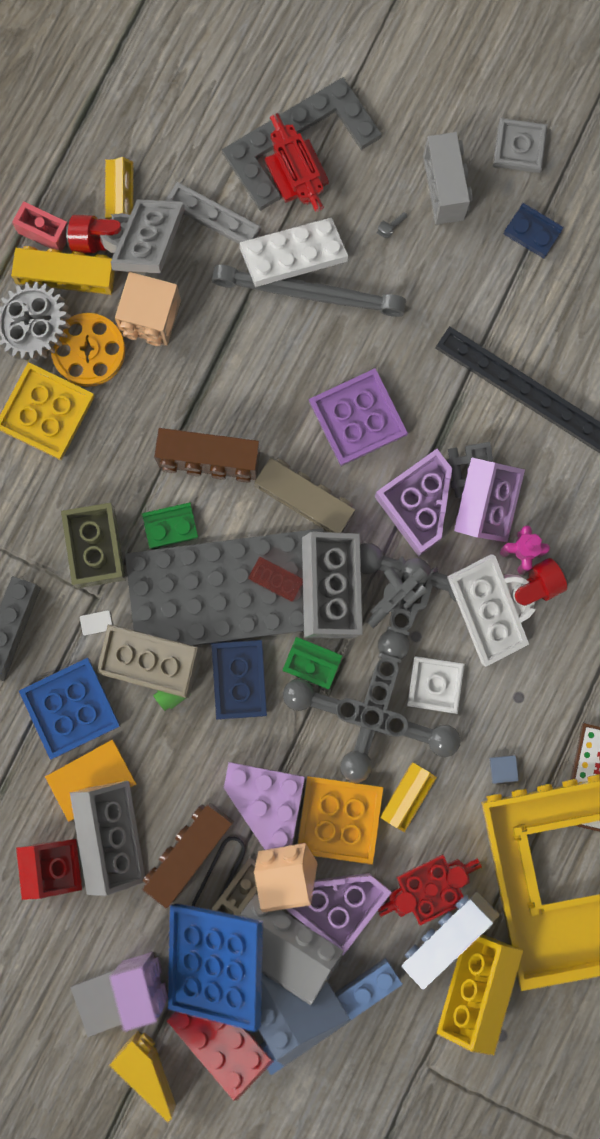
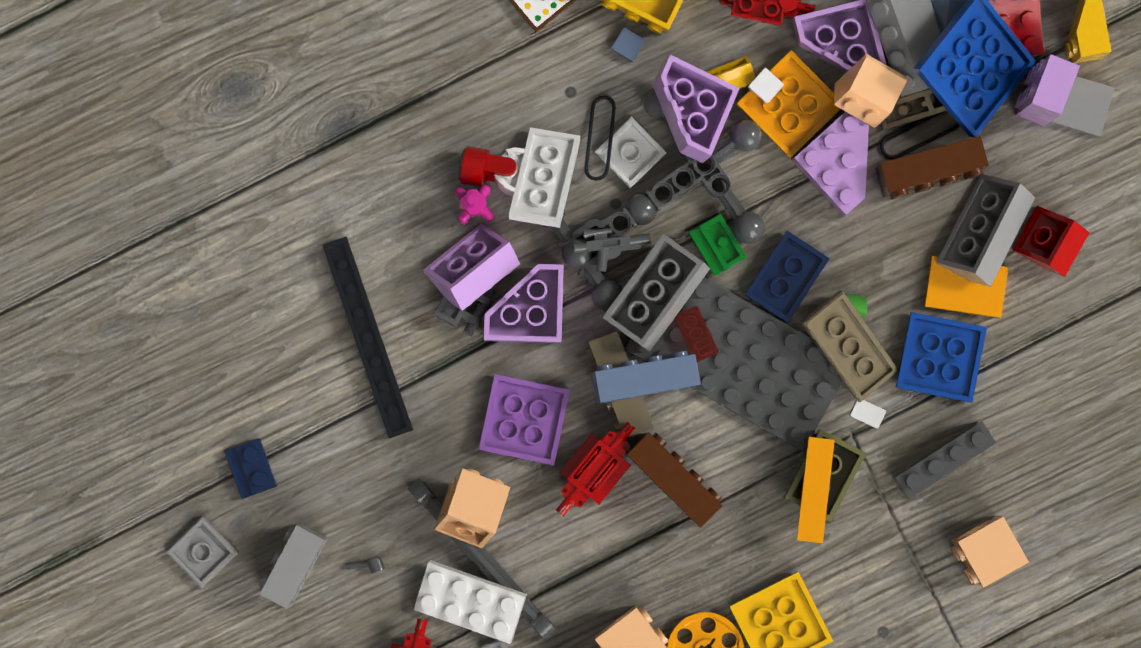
camera: 140 degrees left, 5 degrees up
green plate [142,502,198,549] -> none
none -> light nougat brick [434,468,510,548]
none -> red piece [555,422,635,517]
none -> black piece [584,95,616,181]
none -> sand blue brick [591,351,701,404]
none -> lavender brick [653,55,739,163]
none -> white tile [748,67,784,104]
none -> light orange tile [796,437,835,543]

